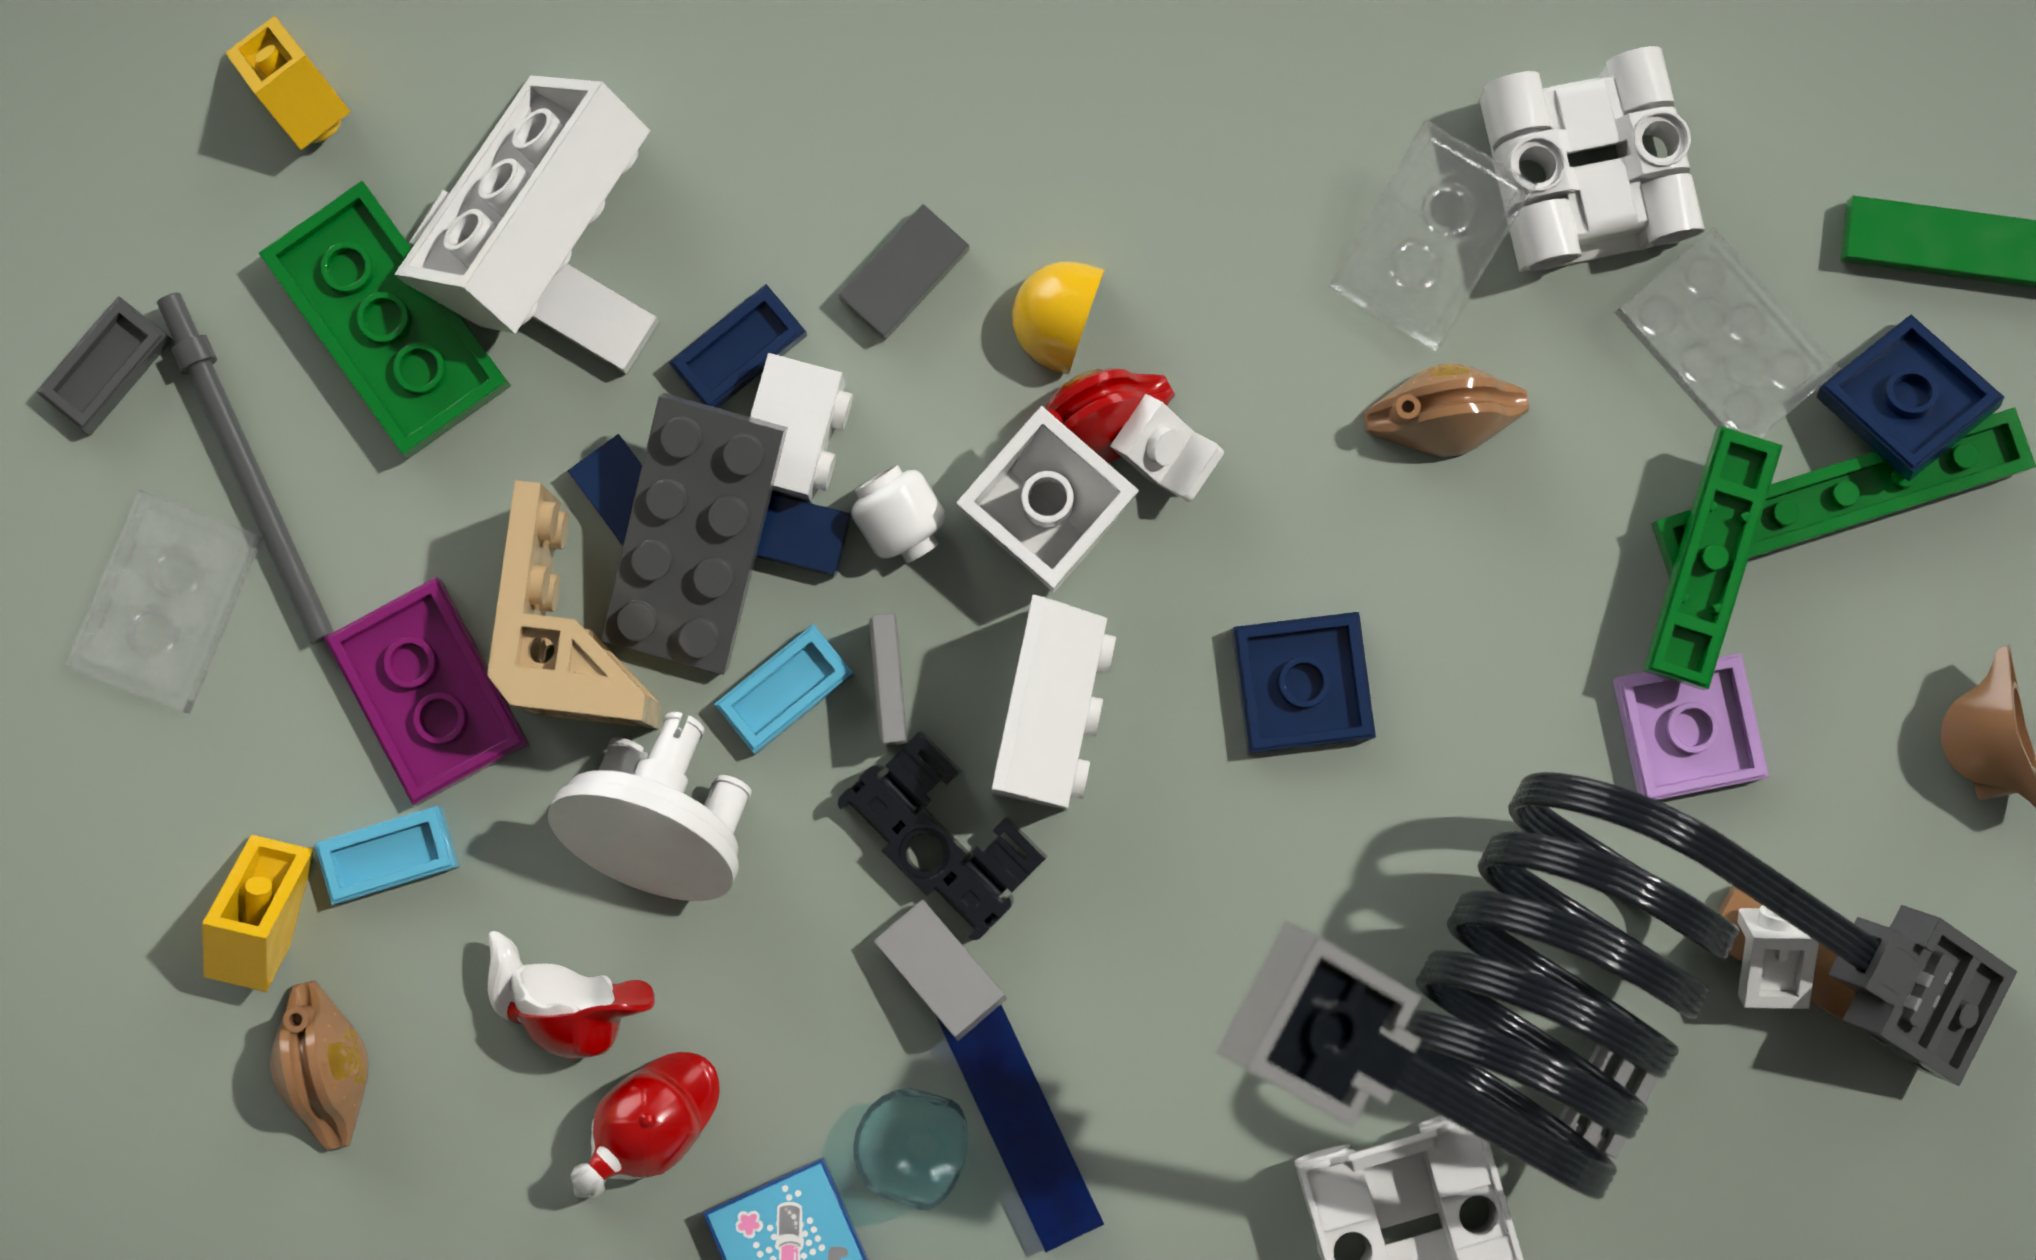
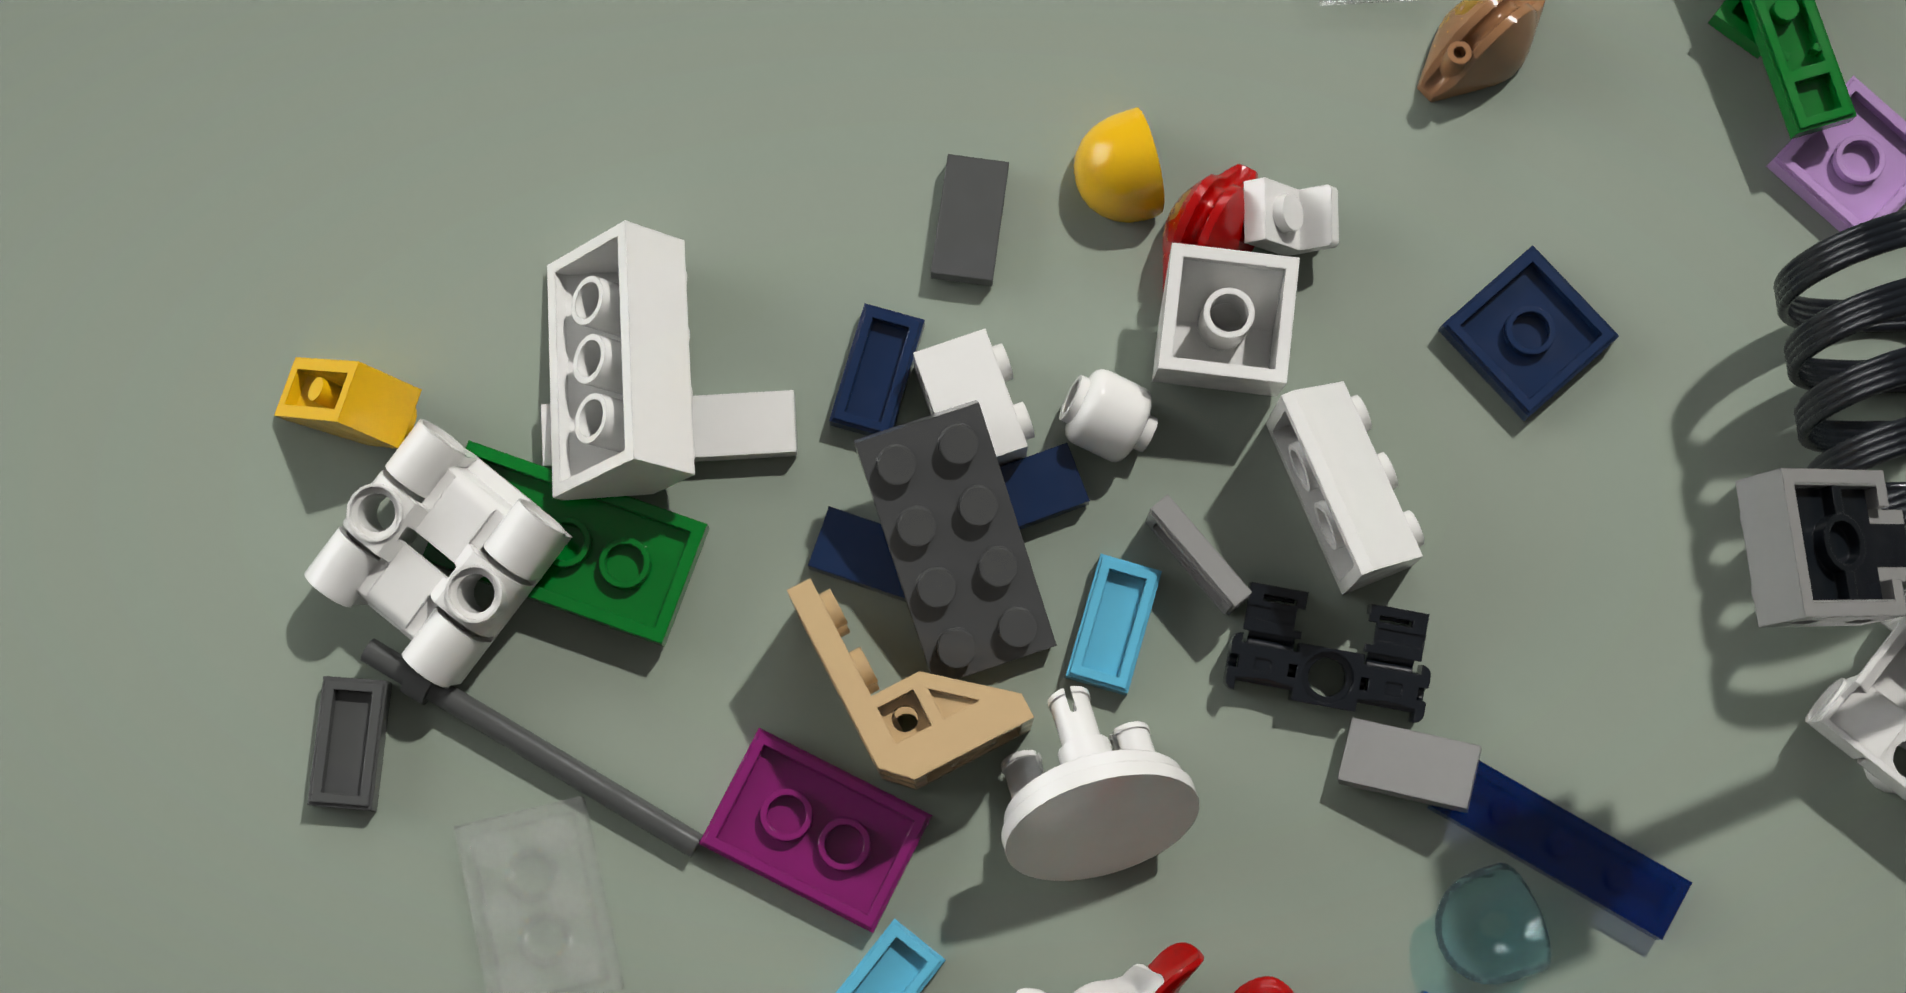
camera: 30 degrees left, 5 degrees down
none -> white piece [304,419,572,688]

